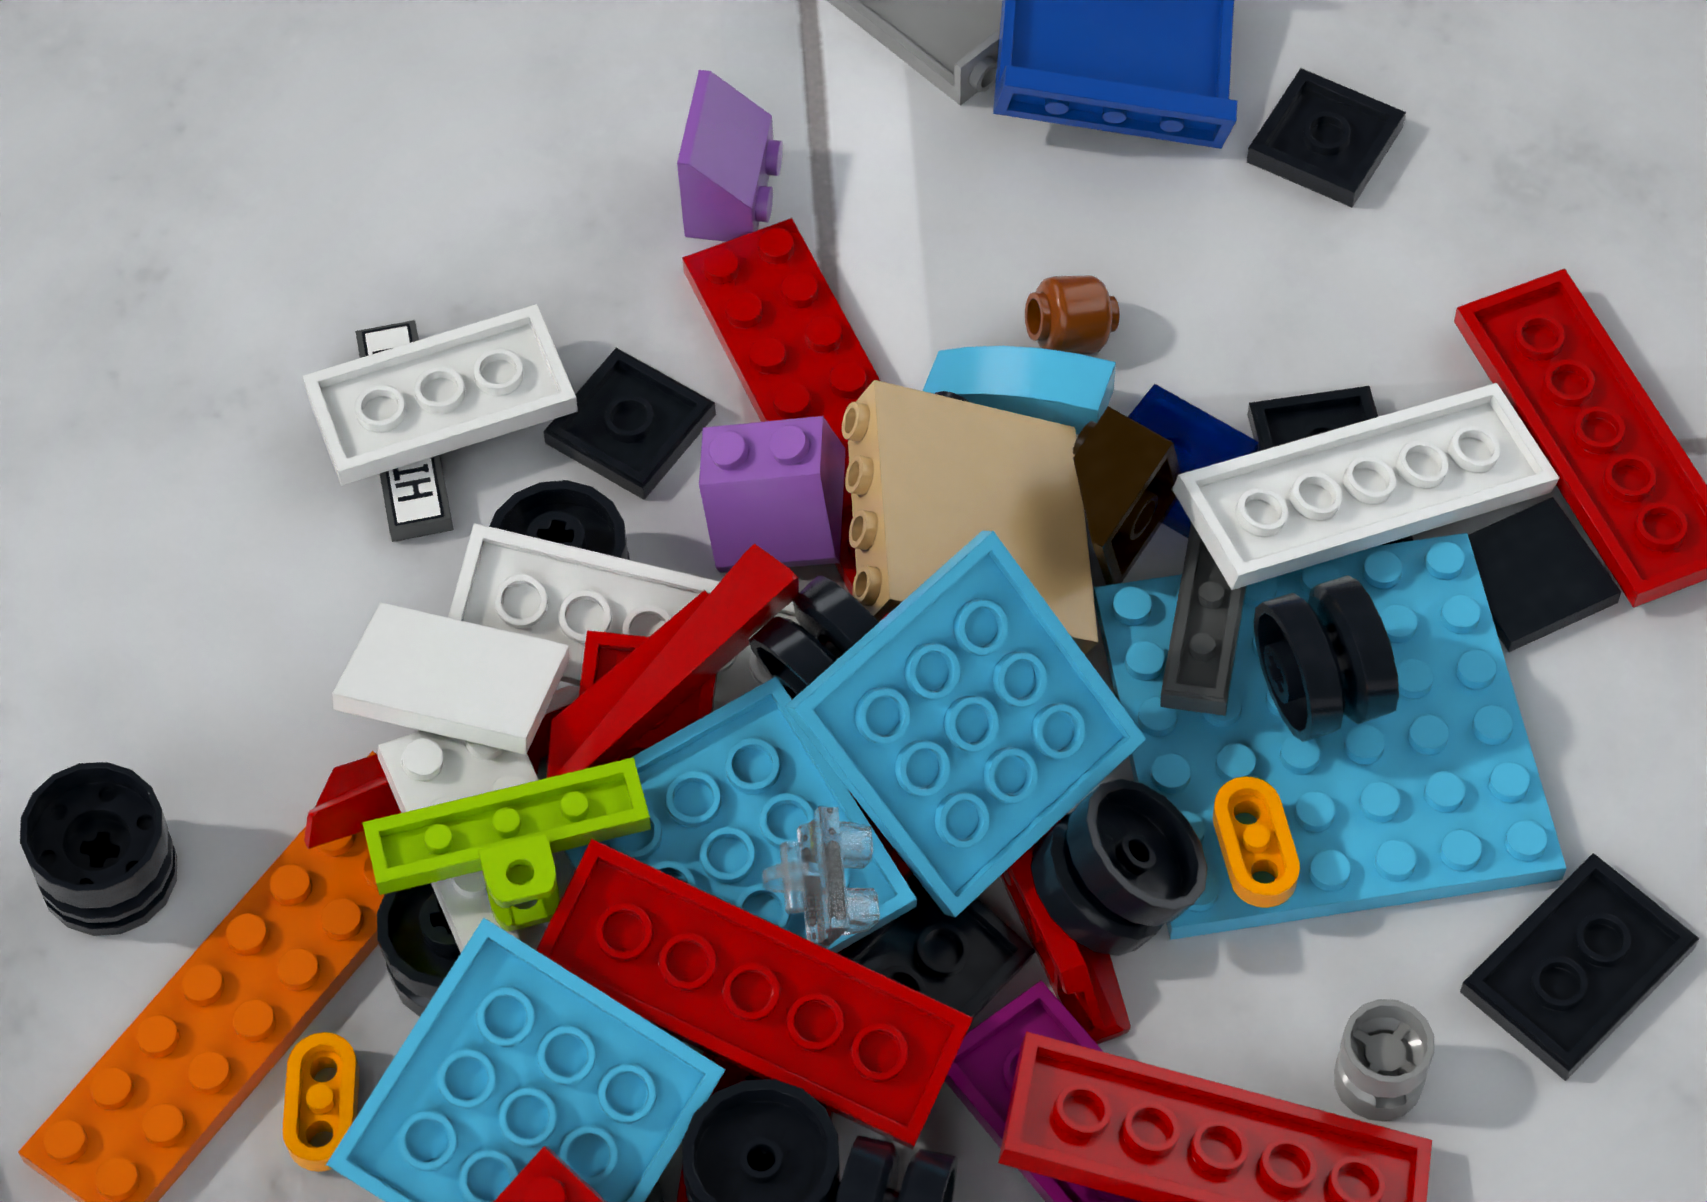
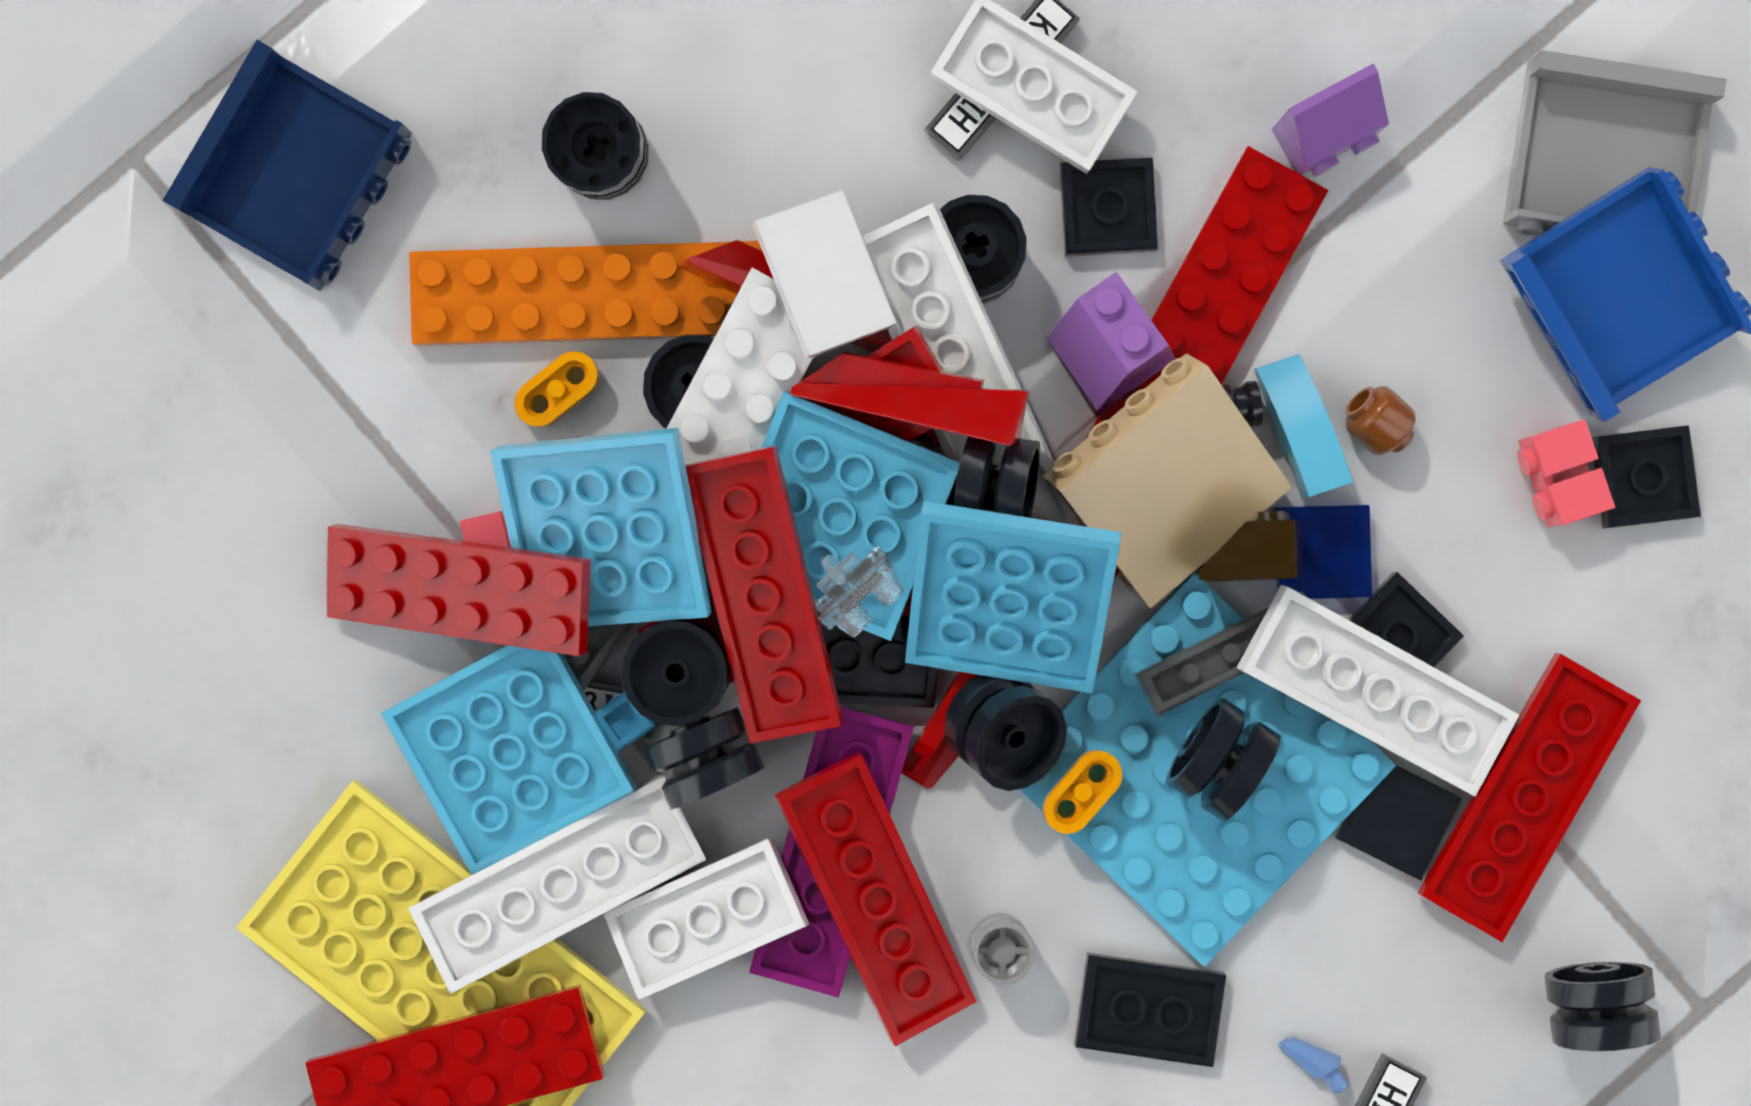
camera: 45 degrees right, 30 degrees up
lime plate [362,757,651,931] -> none
none -> coral piece [1517,419,1616,527]

